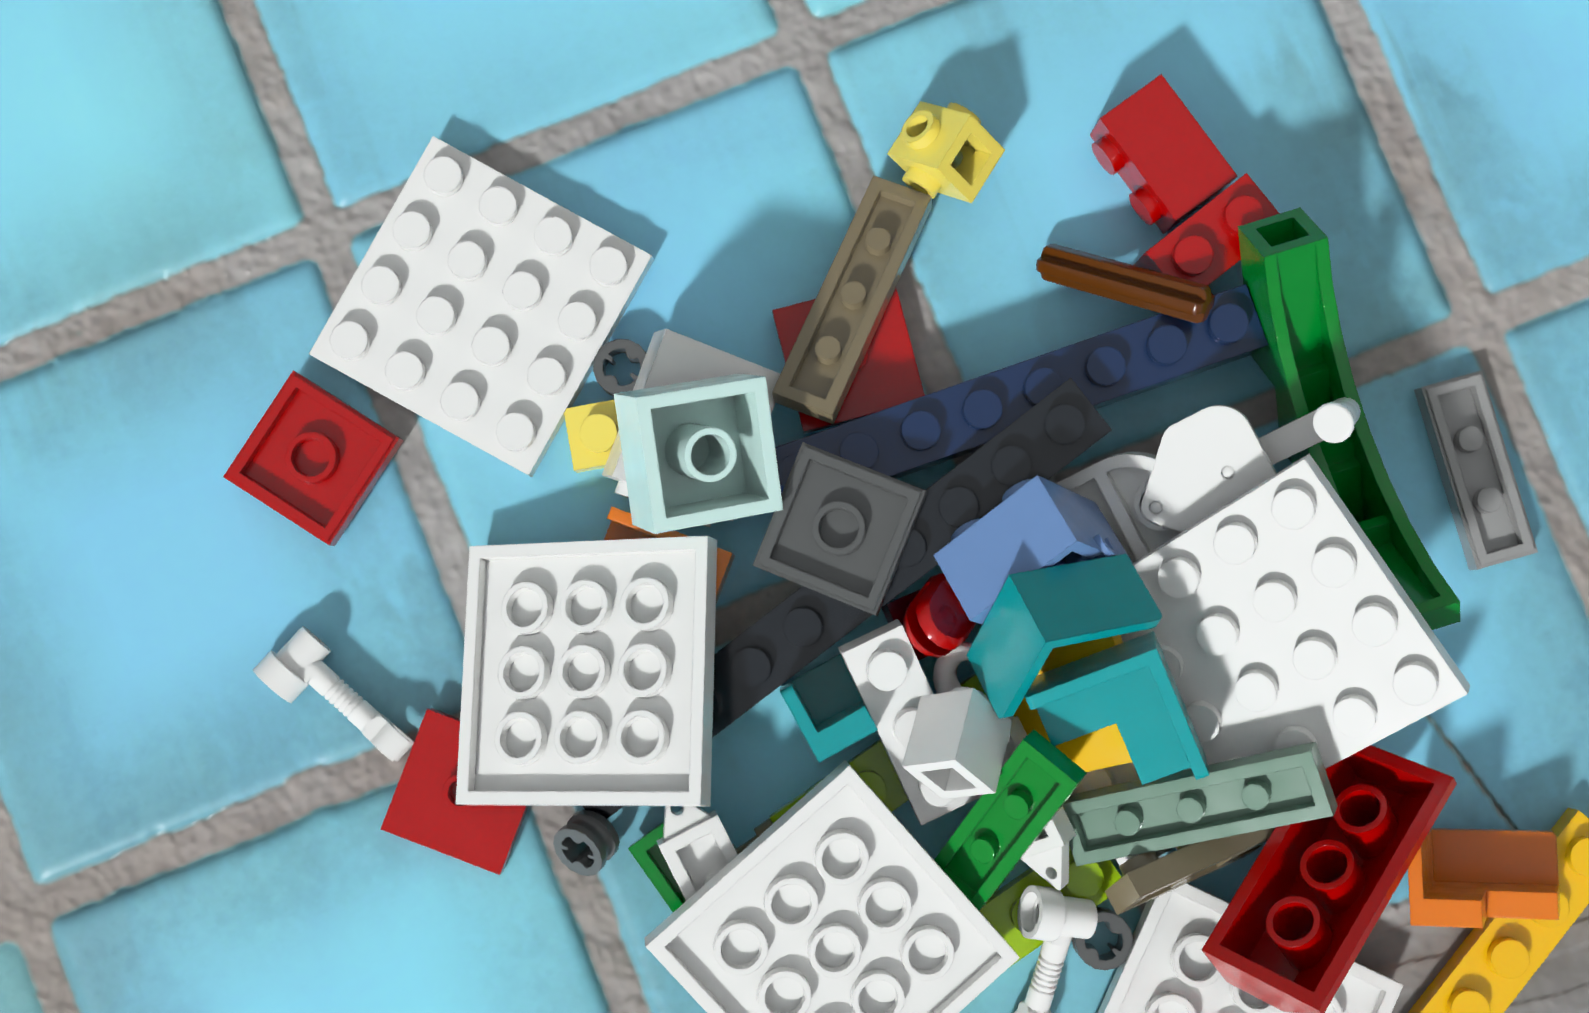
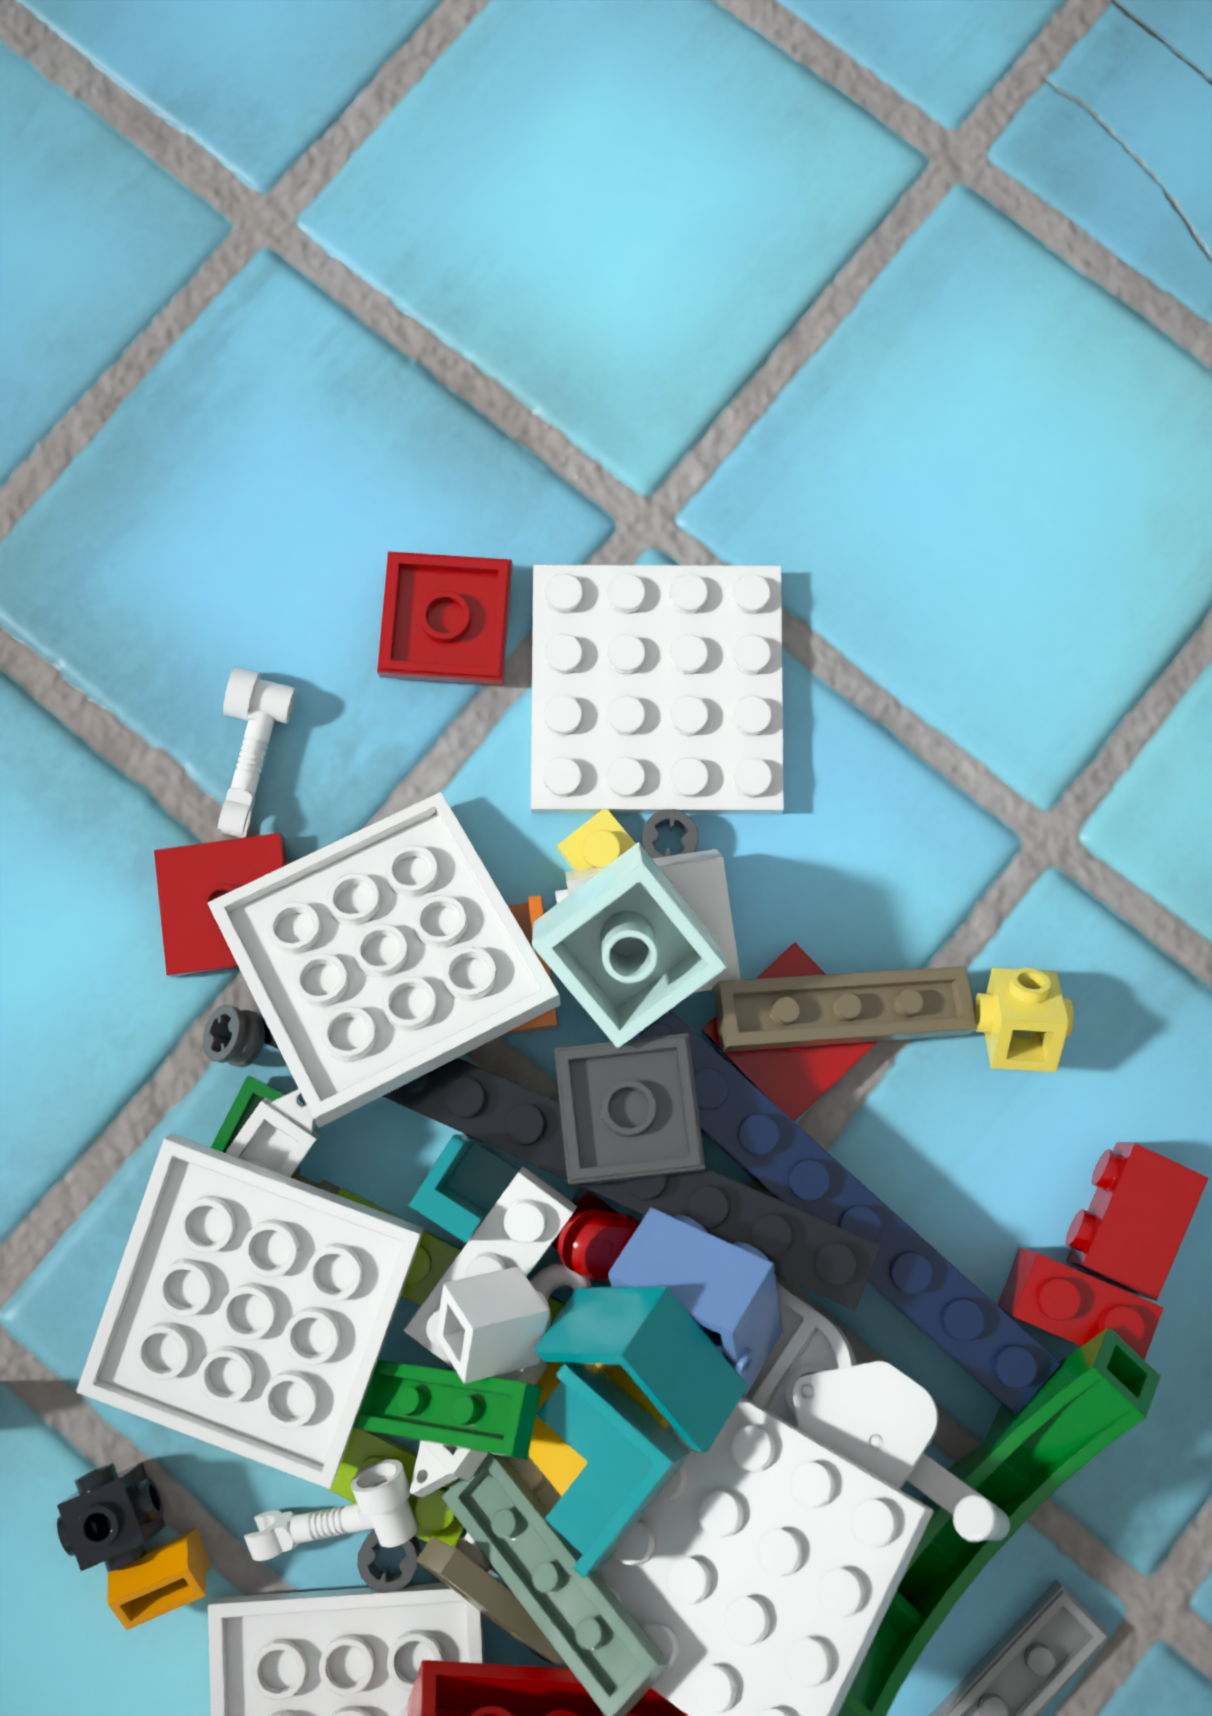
camera: 60 degrees right, 5 degrees down
reddish brown axle [1036,244,1215,323] -> none

